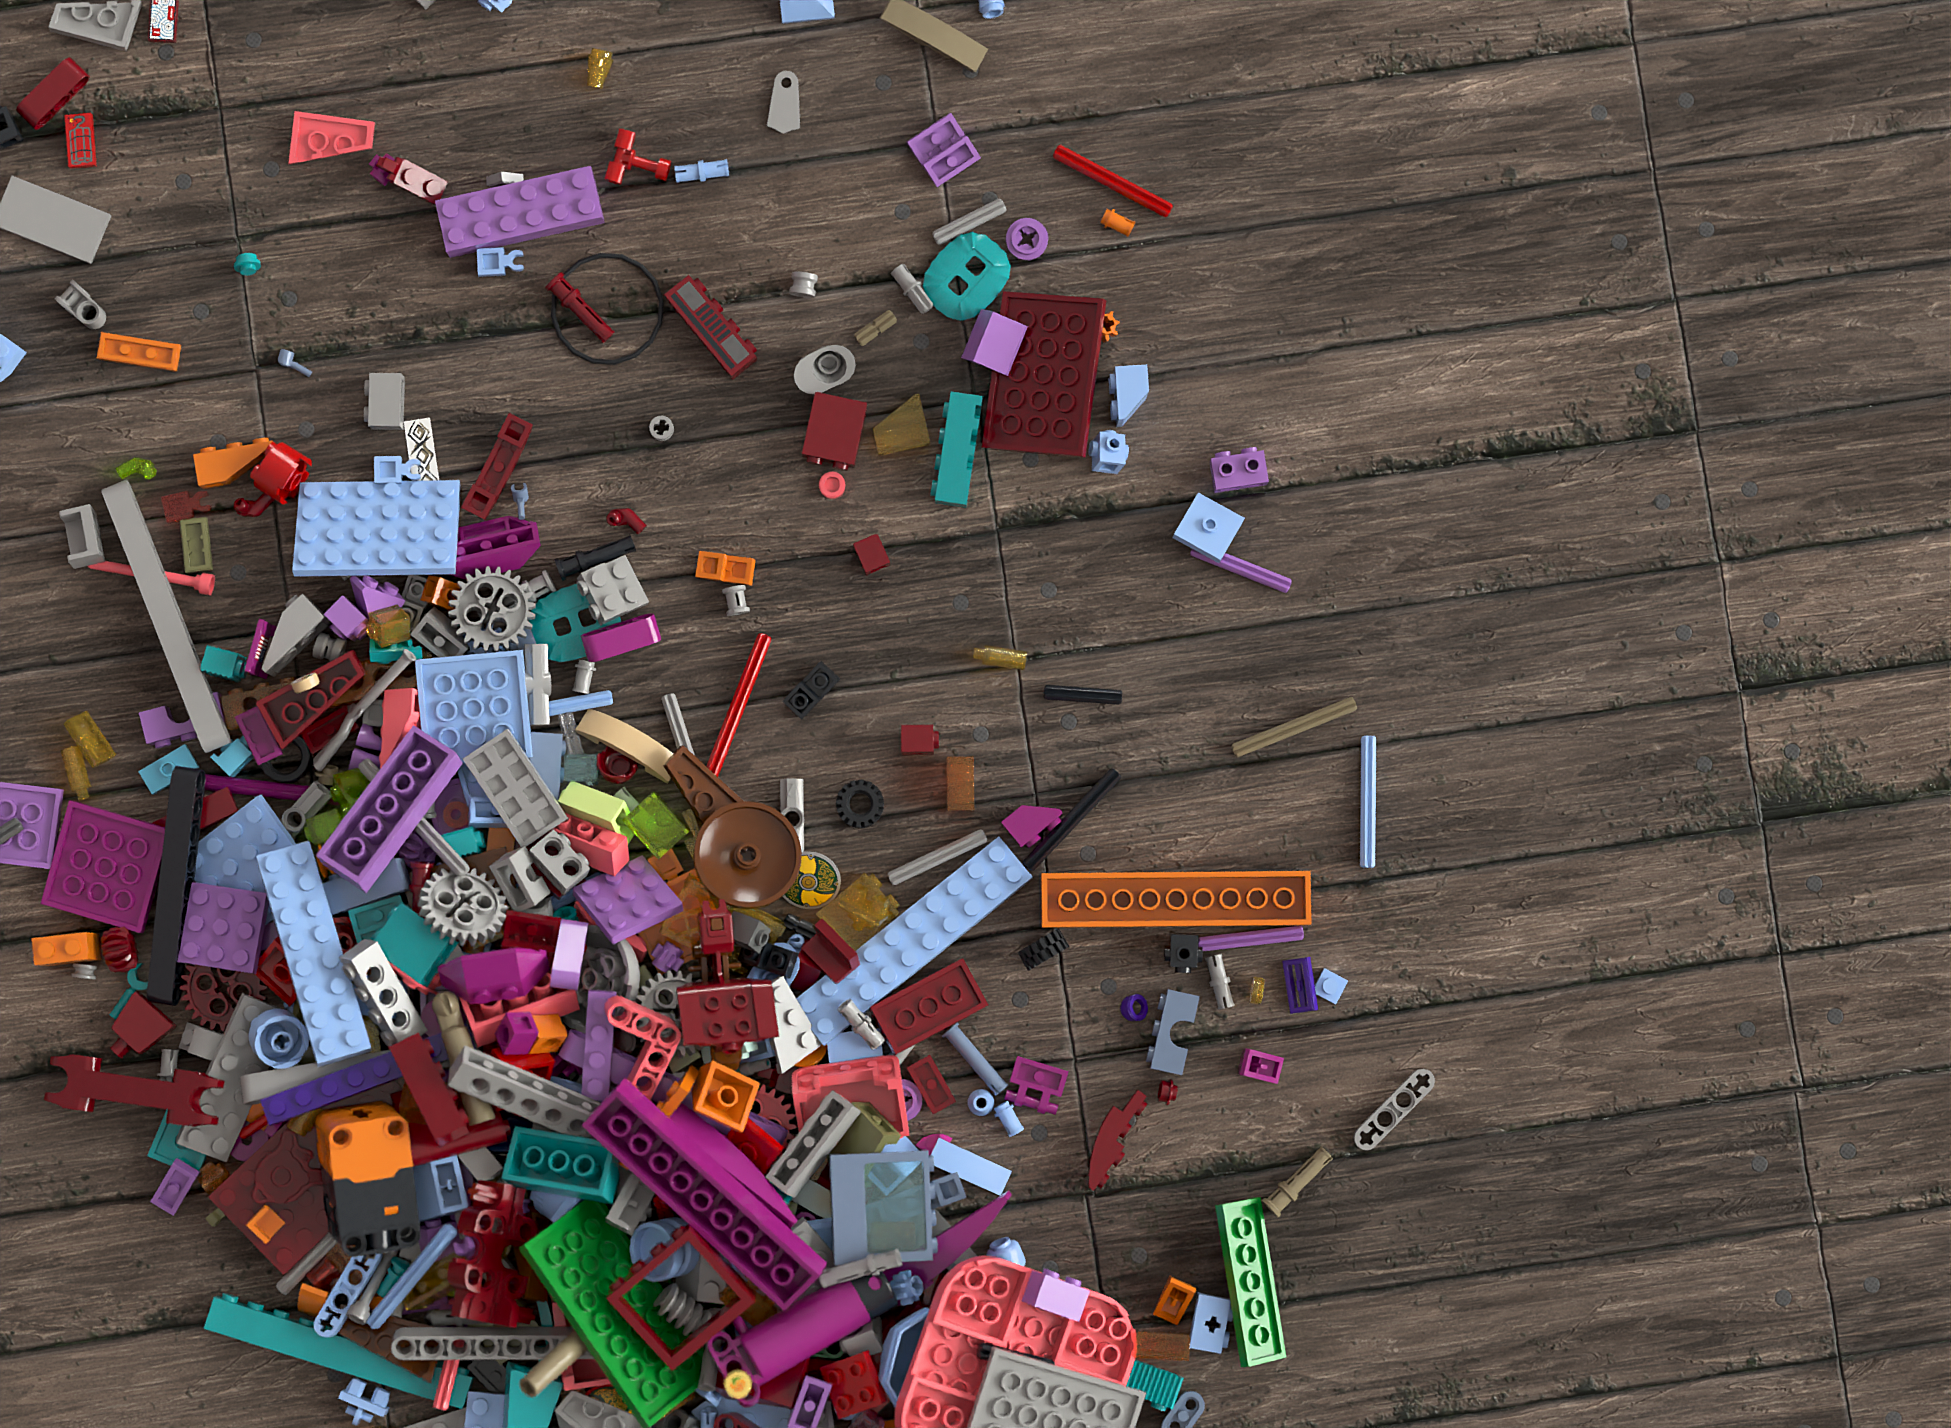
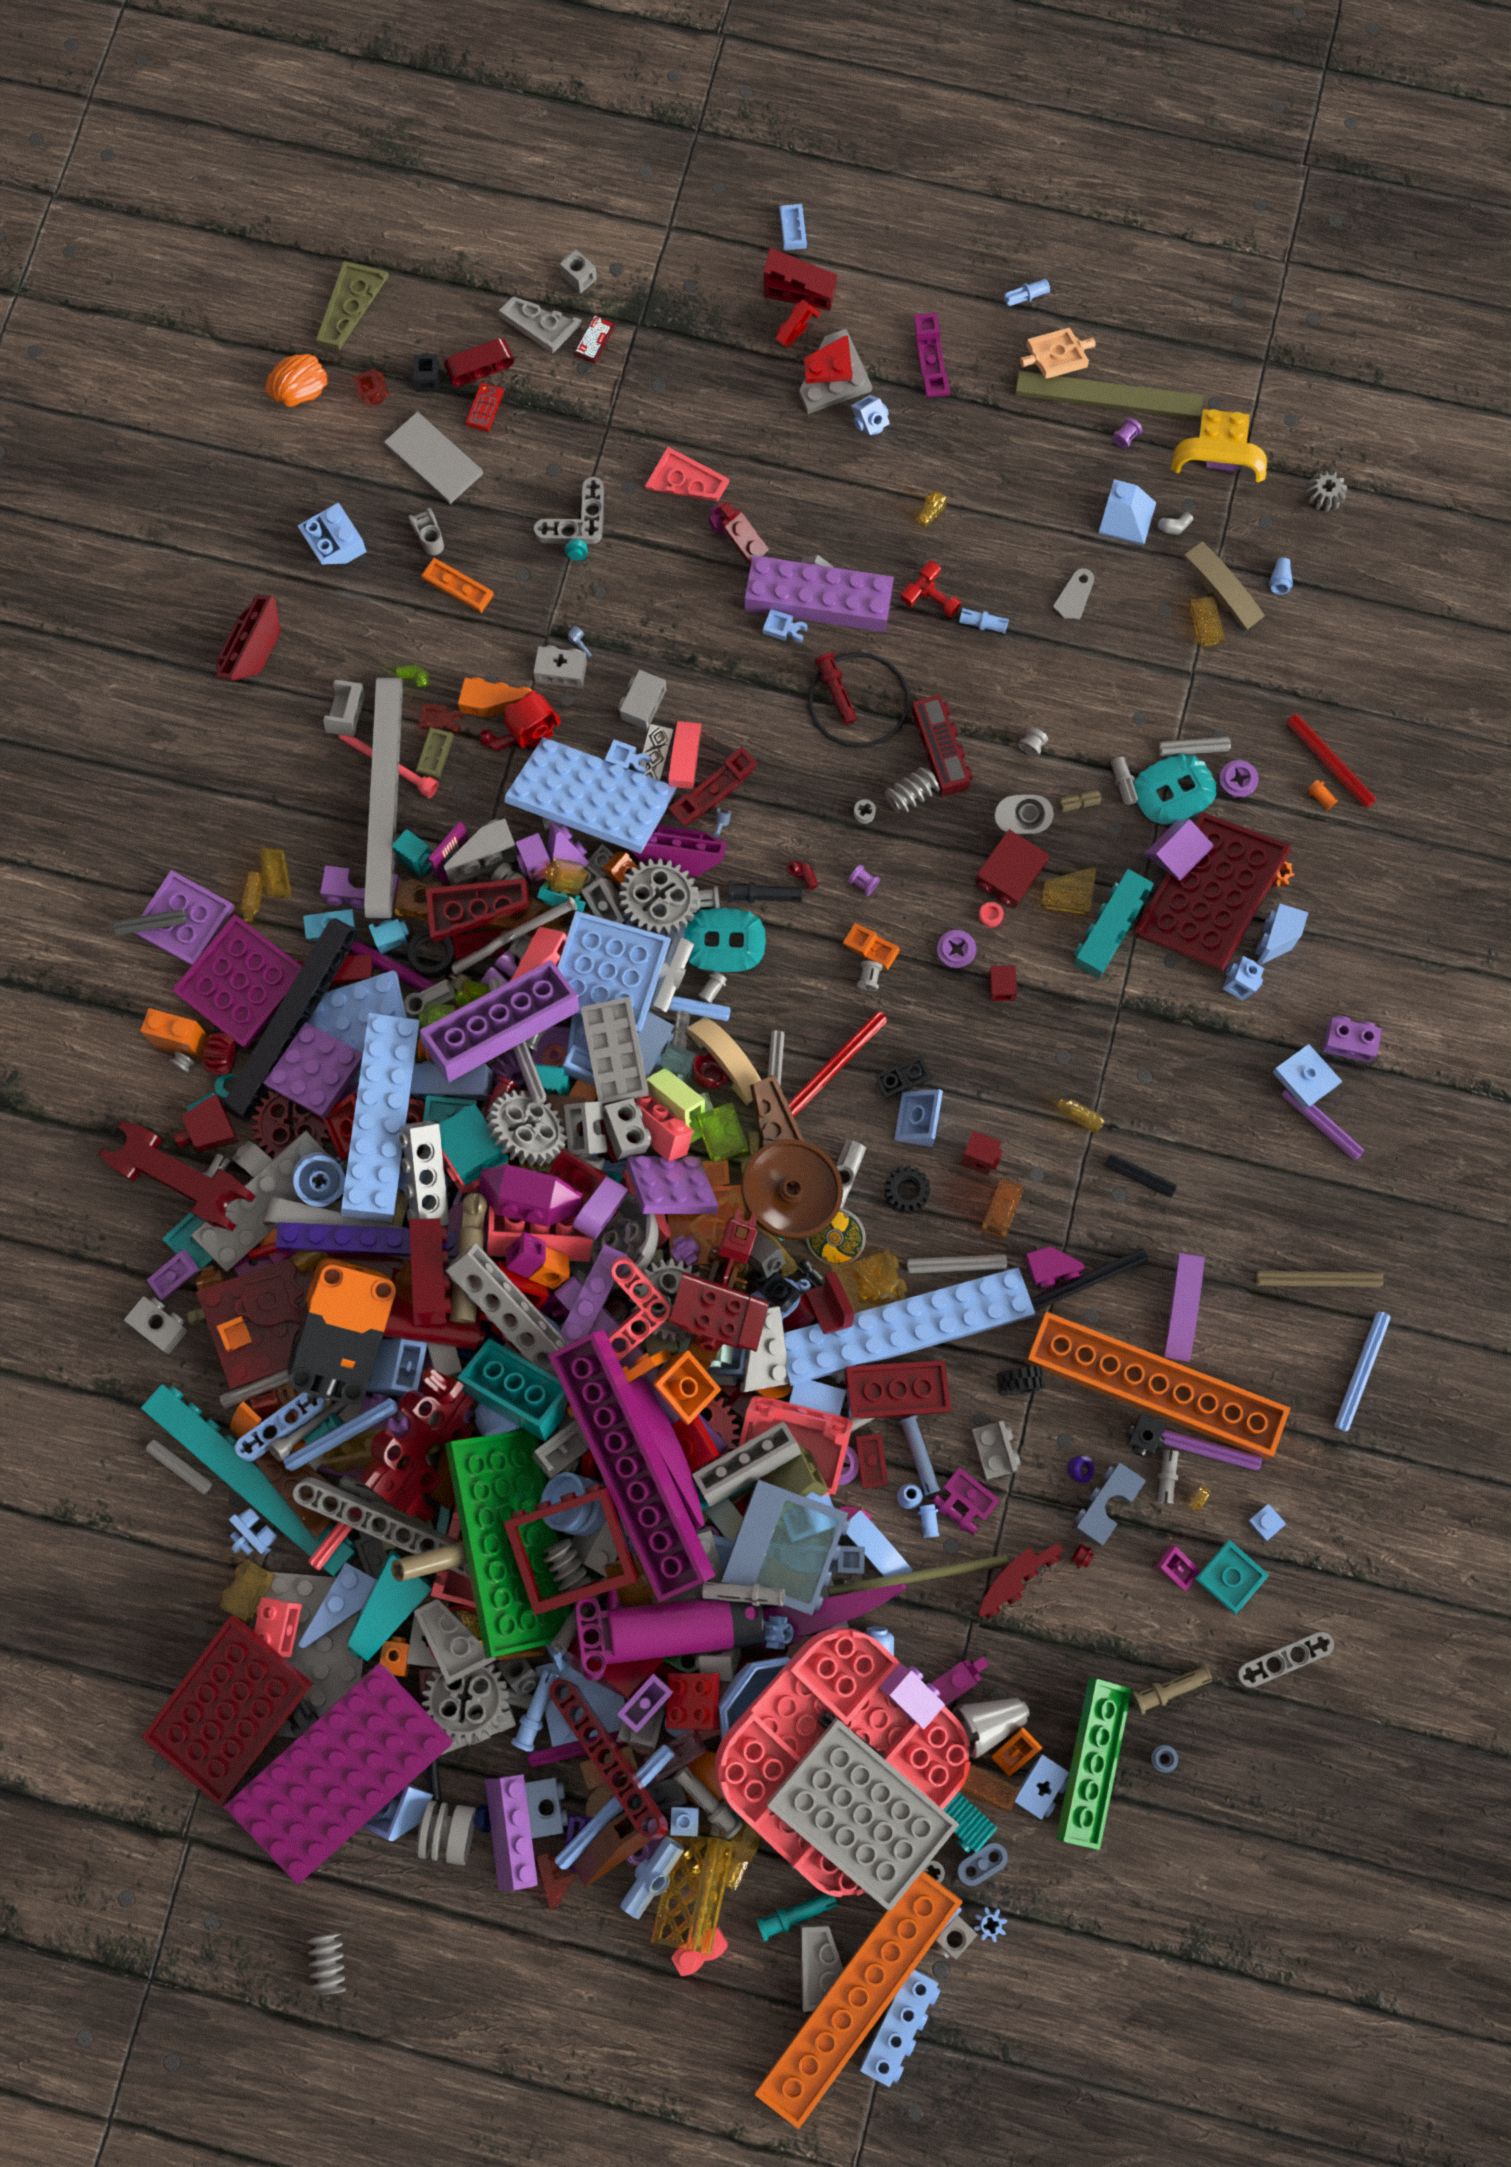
camera: 30 degrees right, 10 degrees down
magenta plate [235,706,283,765] -> none
tan tile [291,672,320,693] -> none
light grey plate [577,555,649,626] -> none
magenta beam [581,613,661,662] -> none
clear yellow tile [724,1370,752,1399] -> none
light grey pin [837,999,885,1050] -> none
medium lavender slope [906,113,981,187] -> none
dark purple tile [1282,957,1318,1014] -> none
none -> light grey brick [124,1296,188,1355]
none -> light grey axle [146,1440,212,1494]
none -> light grey beam [534,477,604,544]
none -> light grey brick [534,645,587,689]
none -> coral slope [669,721,701,789]
none -> olive piece [828,1555,1008,1597]
none -> medium lavender bush [848,864,880,896]
none -> light grey piece [885,767,940,815]
none -> light blue slope [894,1089,943,1147]
none -> magenta hinge [930,1657,989,1706]
none -> medium lavender gear [937,930,976,969]
none -> light grey cone [952,1698,1030,1758]
none -> light grey bracket [971,1420,1020,1480]
none -> sand blue plate [1151,1745,1178,1773]
none -> medium lavender slope [1163,1252,1205,1362]
none -> clear yellow plate [1189,596,1225,647]
none -> teal plate [1194,1540,1269,1615]

